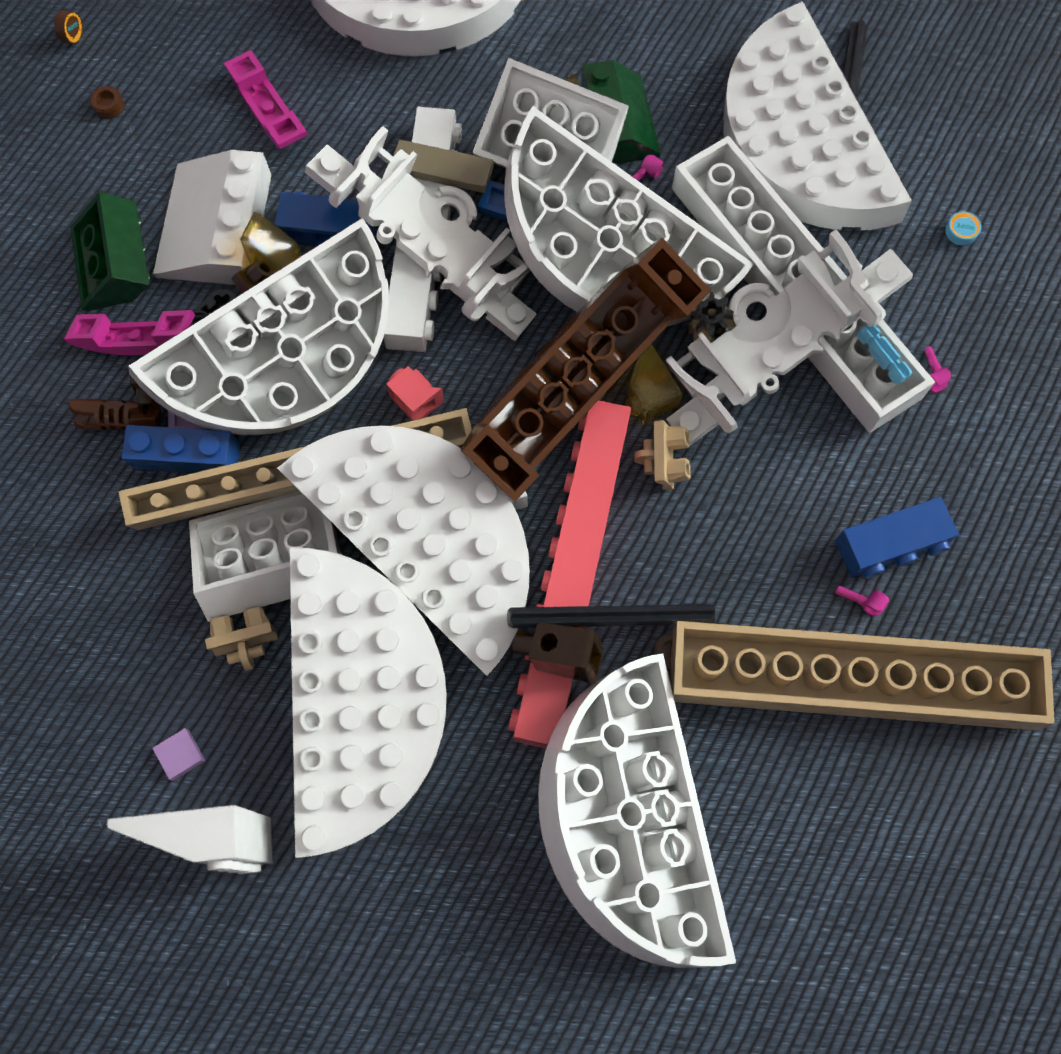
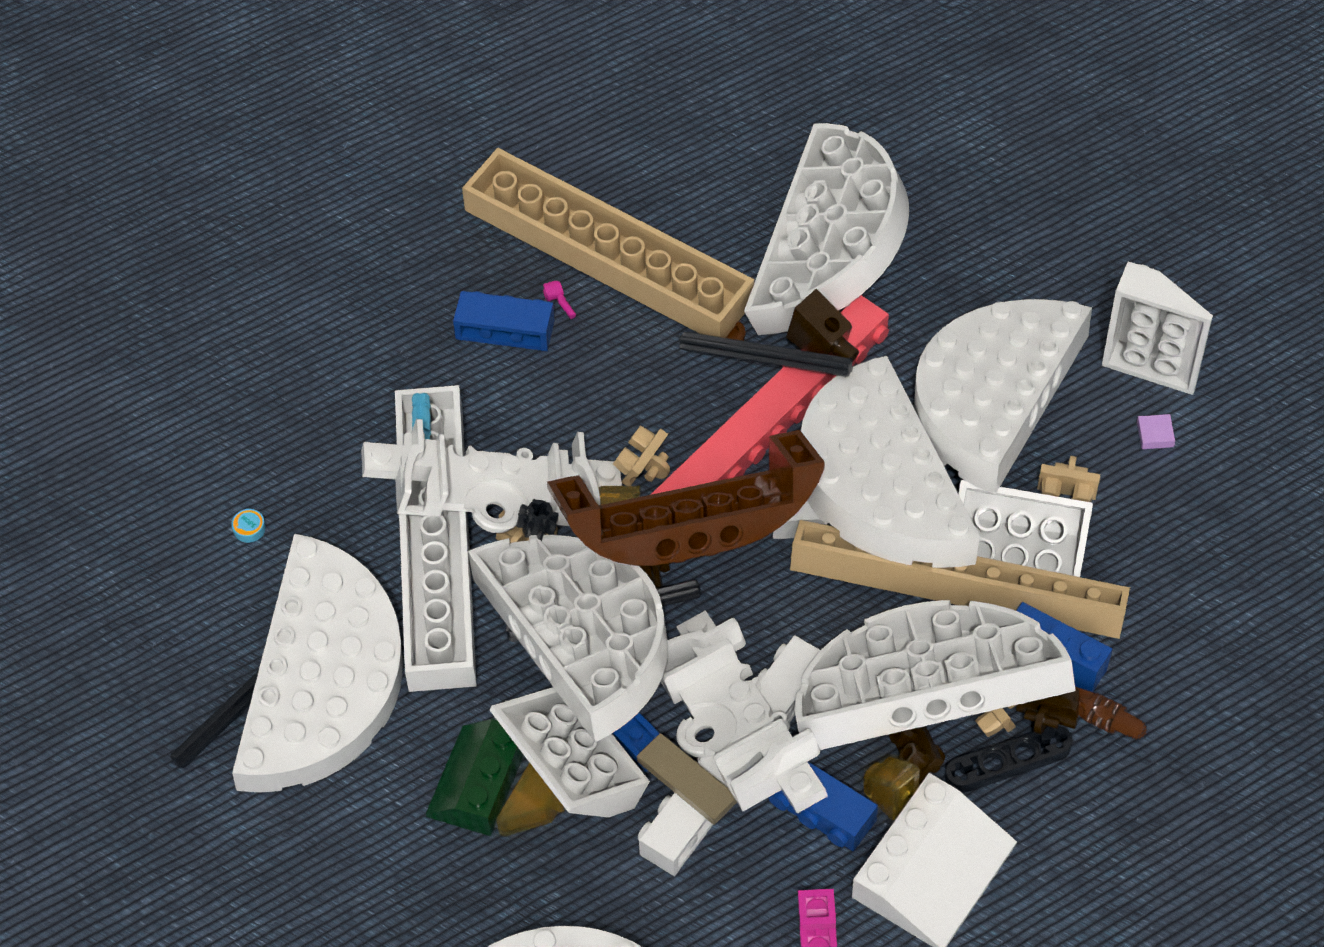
camera: 150 degrees left, 15 degrees down
dark pink slope [64,310,195,355] -> none
dark green slope [70,192,150,311] -> none
coral window [386,366,445,421] -> none
dark pink hand [632,155,663,181] -> none
dark pink hand [924,347,951,393] -> none

